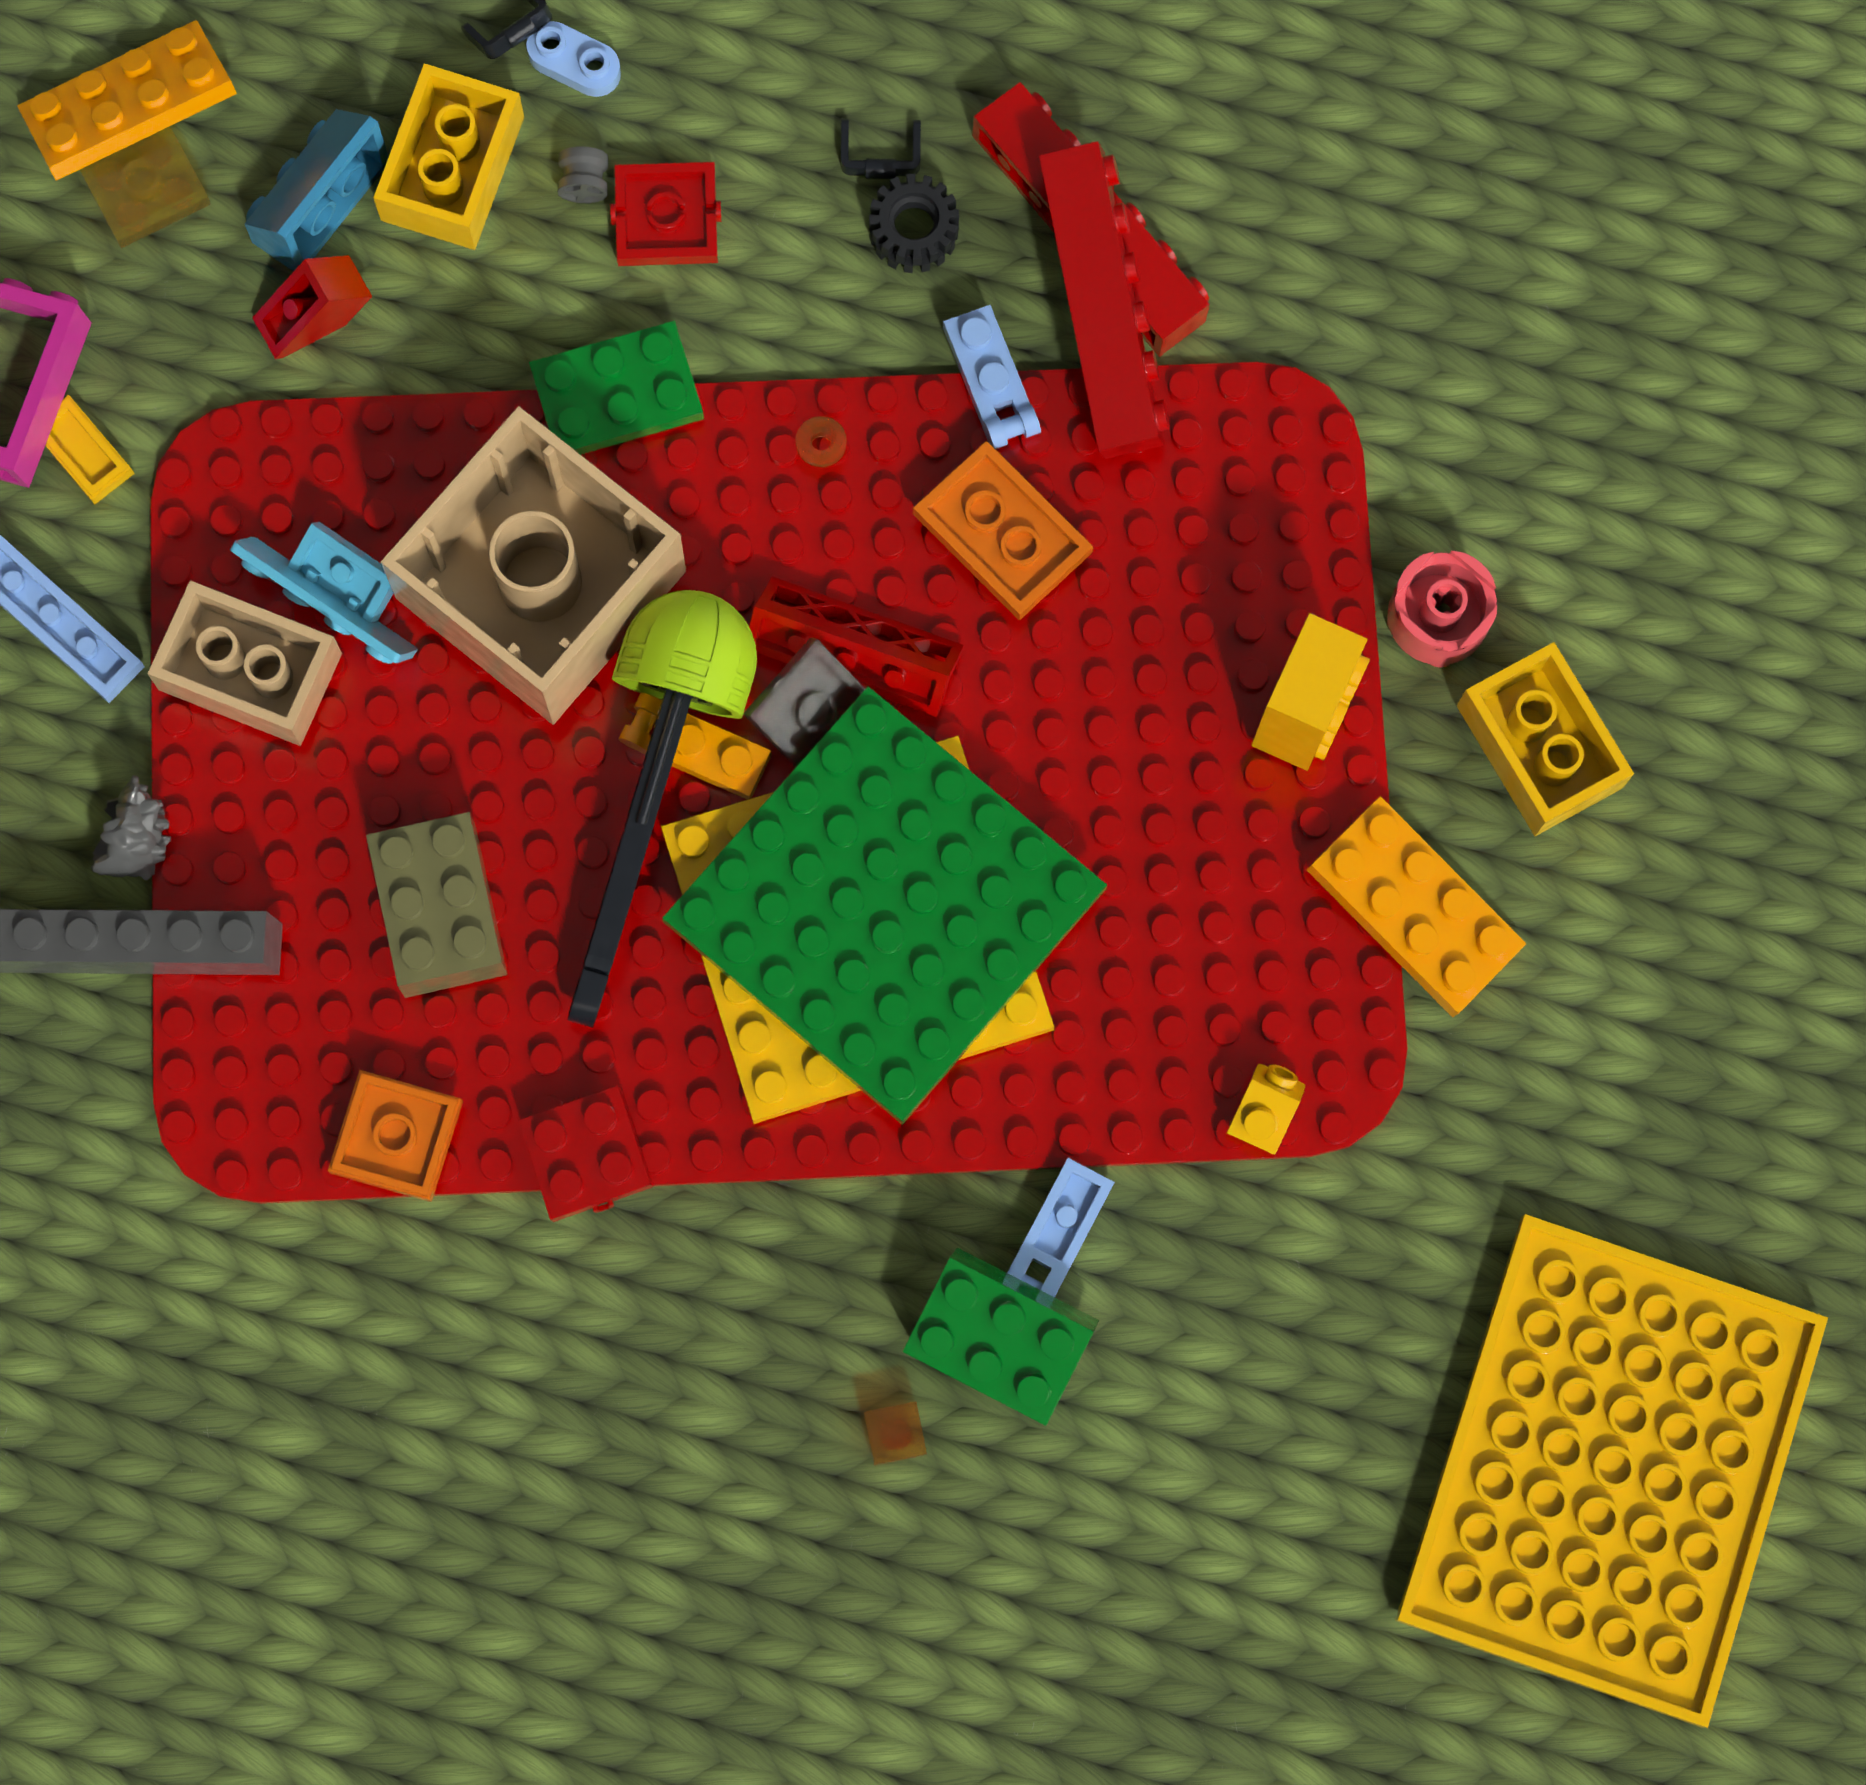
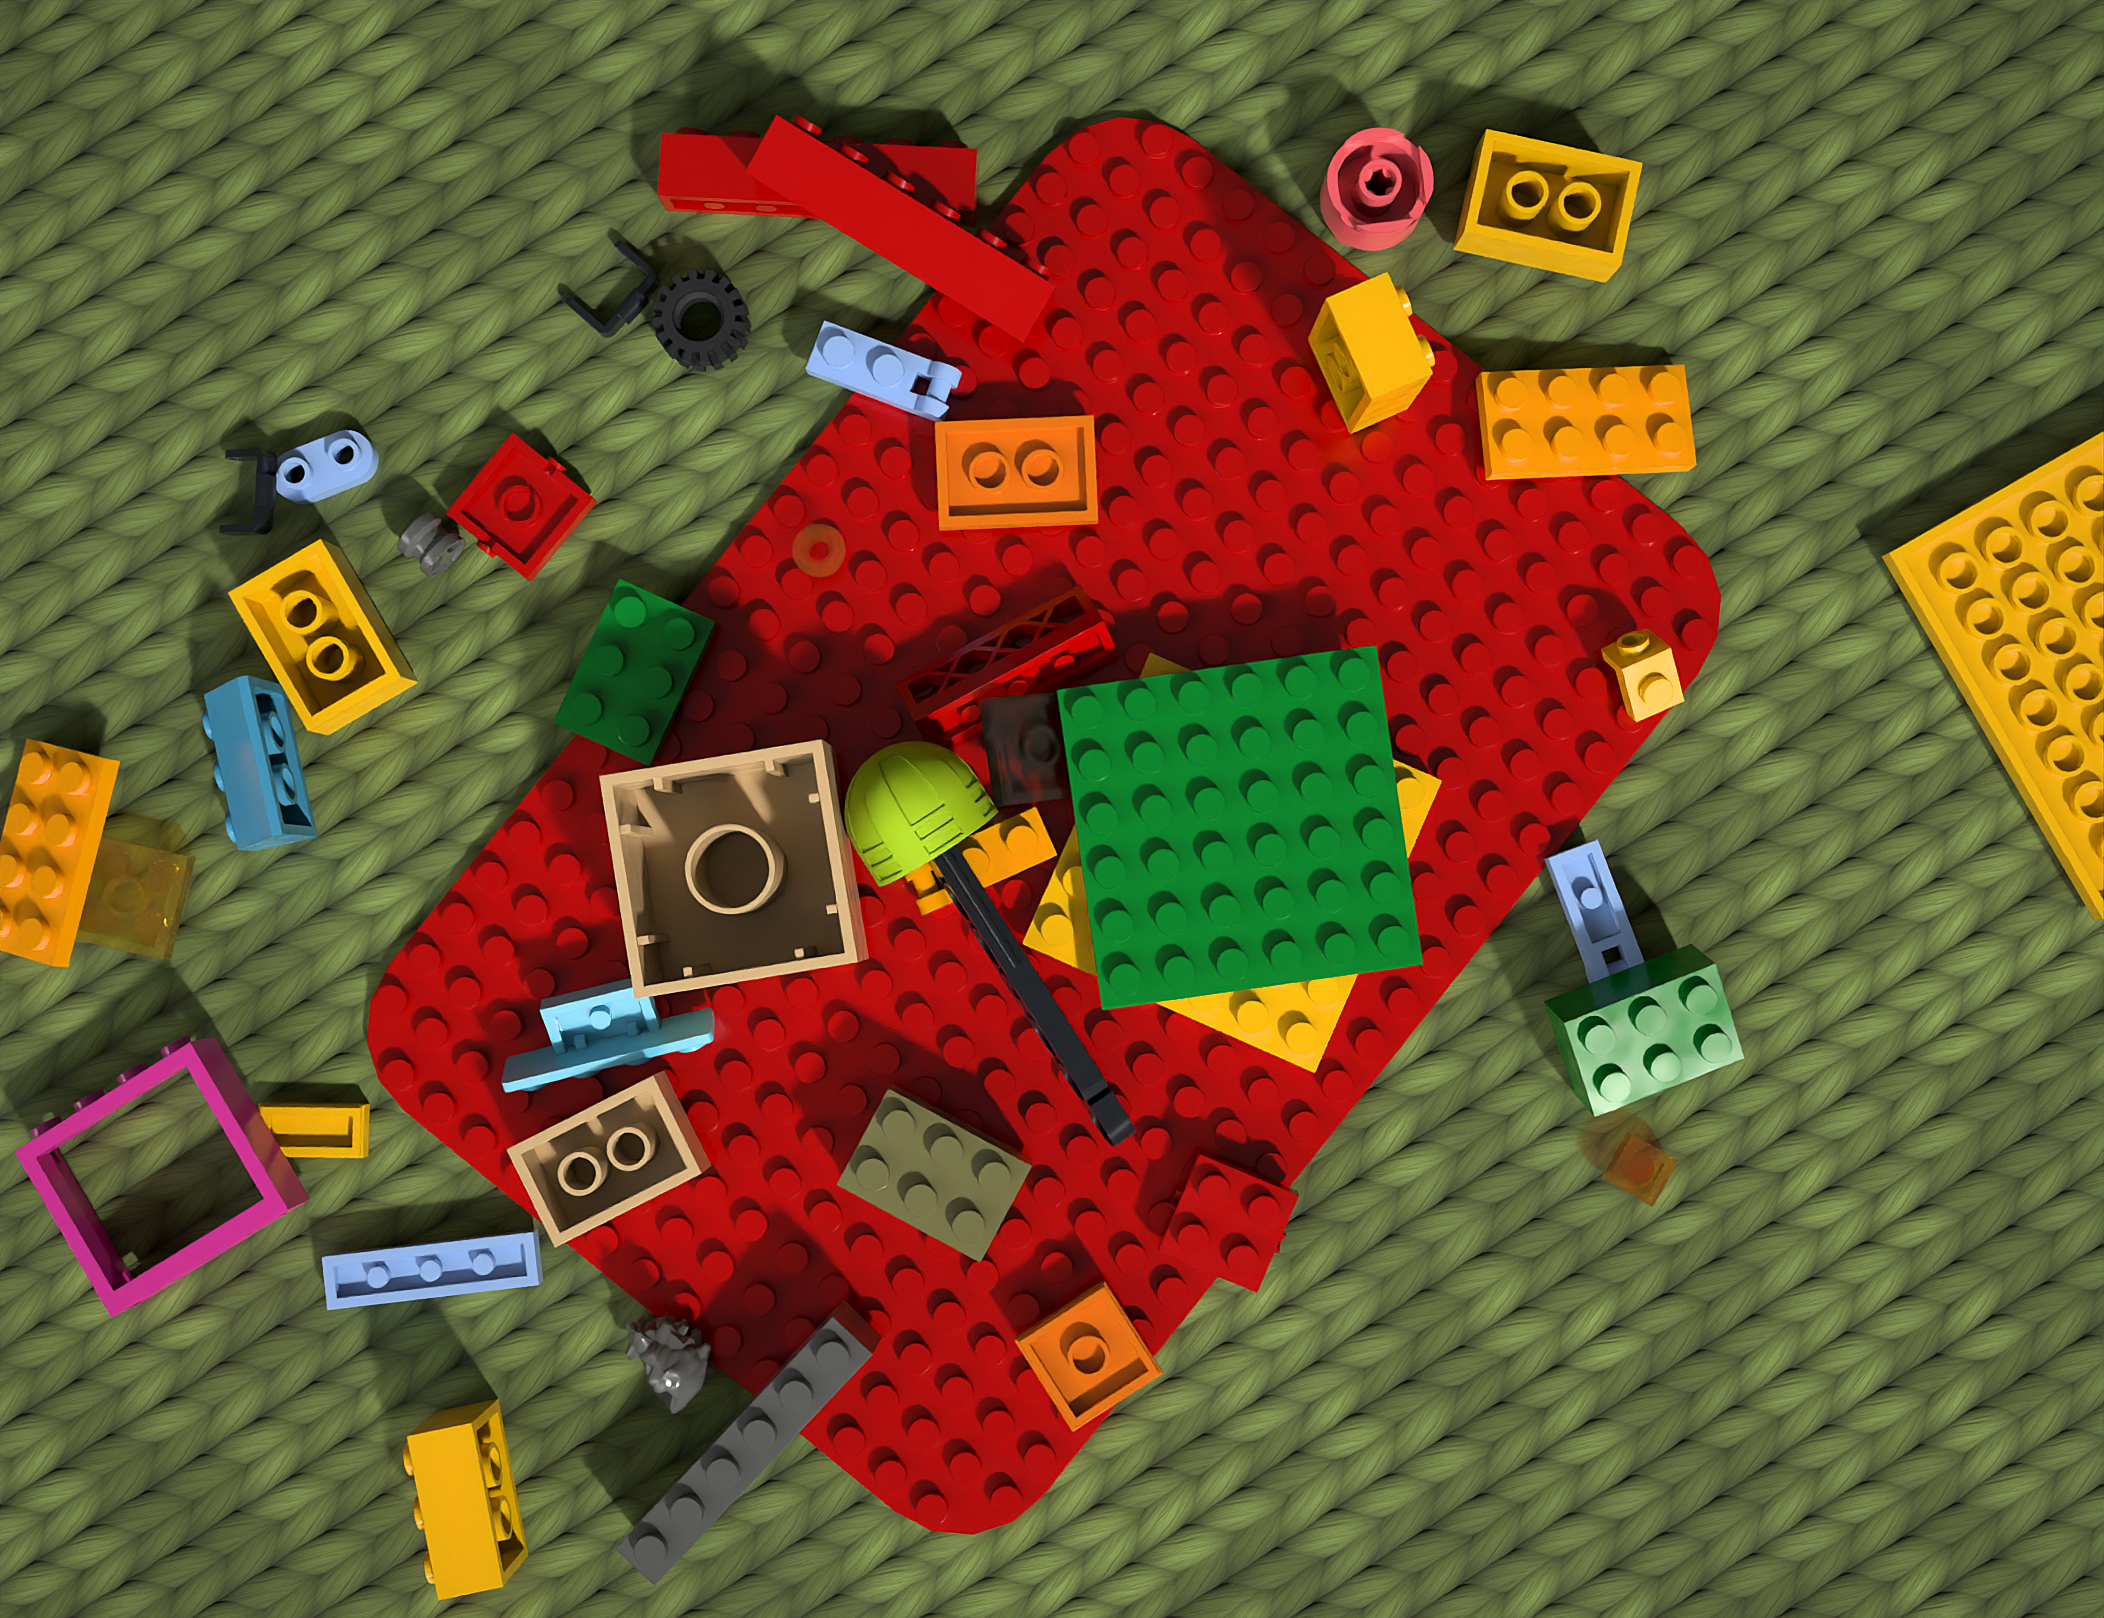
camera: 40 degrees left, 10 degrees up
red slope [252,255,372,359] -> none

